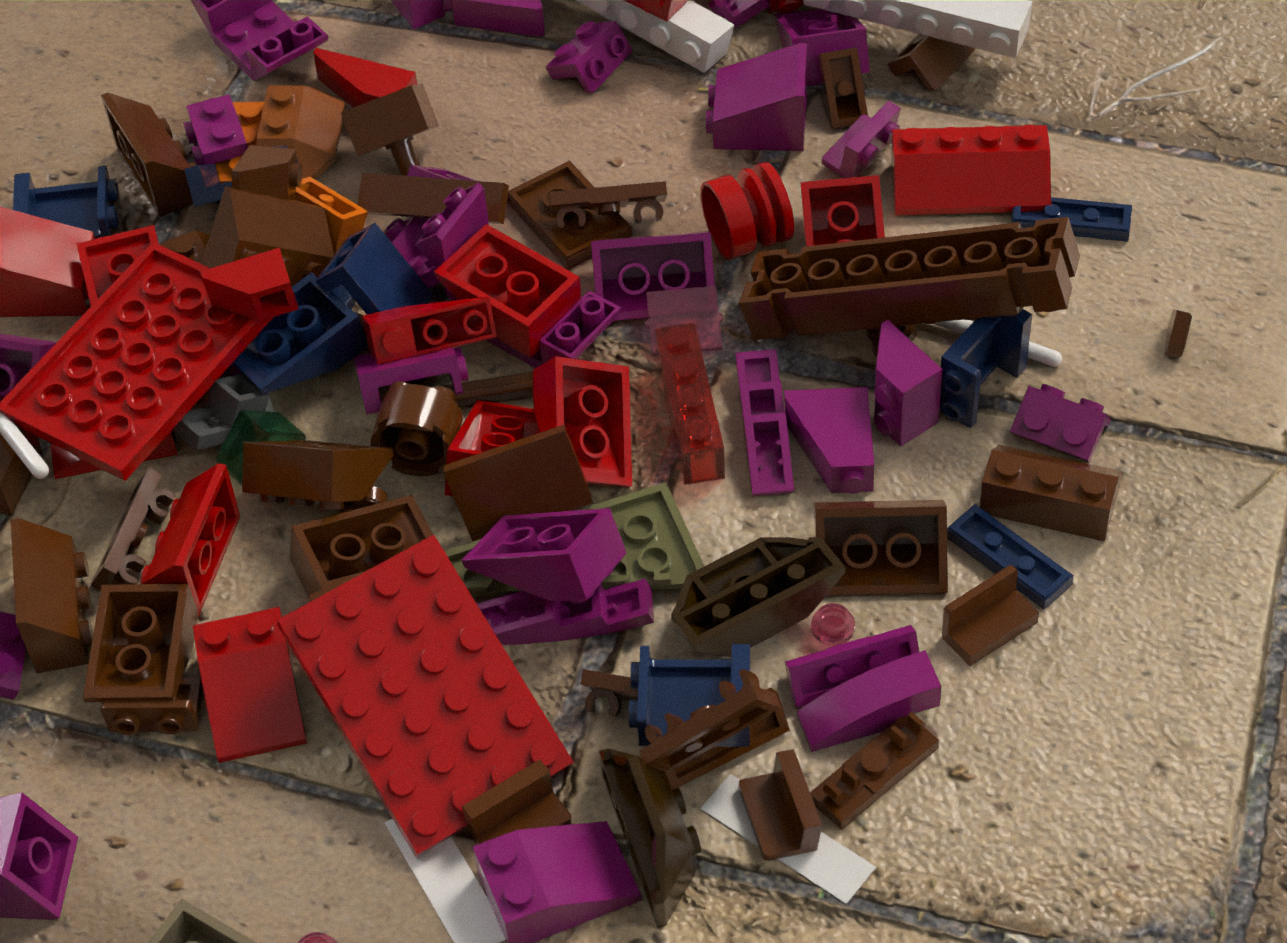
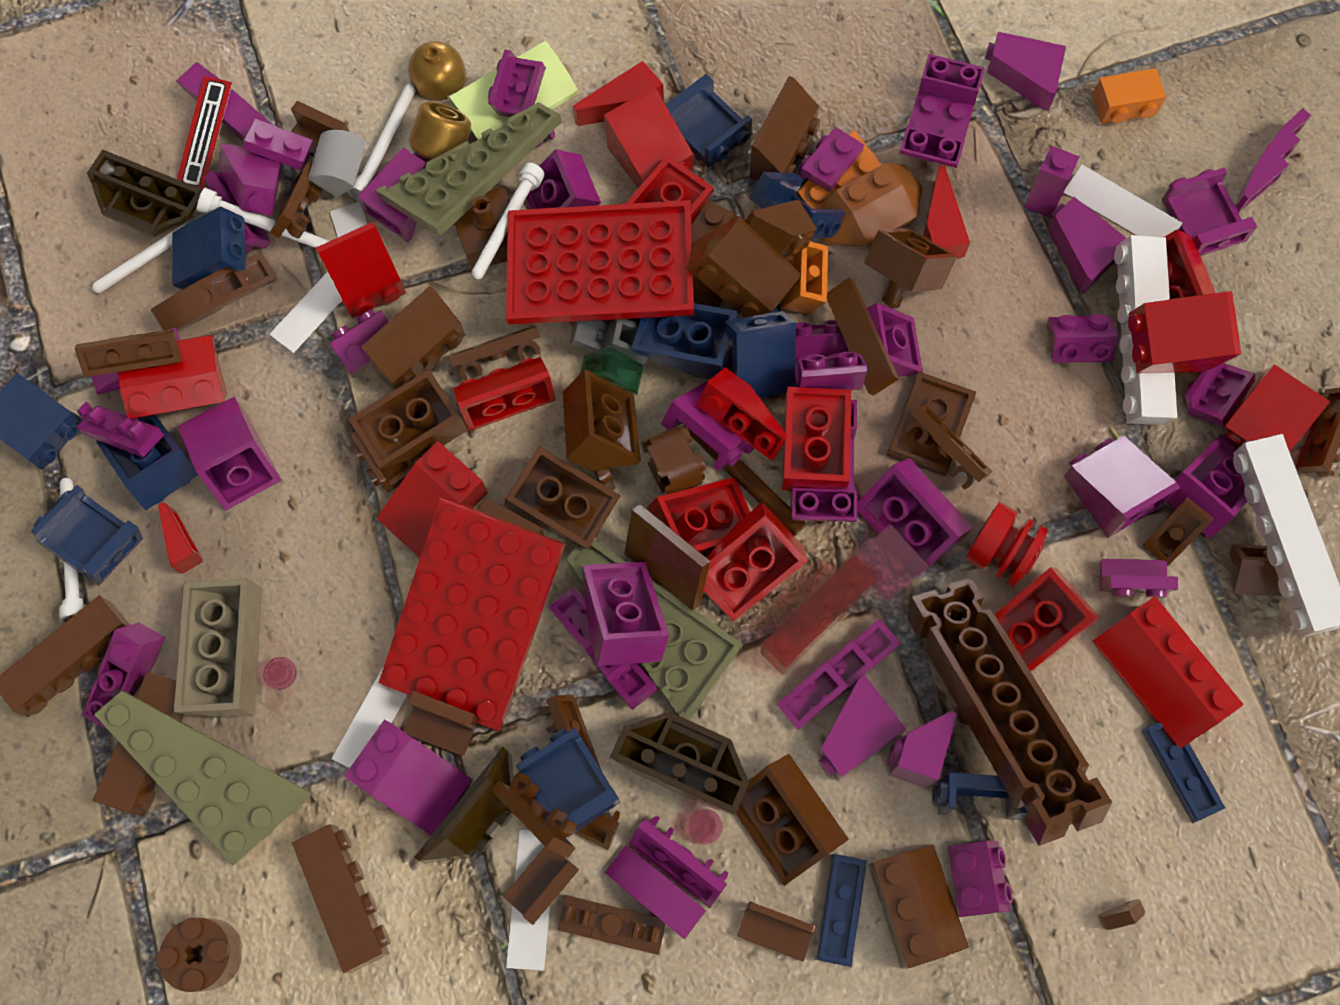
camera: 55 degrees right, 20 degrees up
red slope [200,248,299,321] -> none

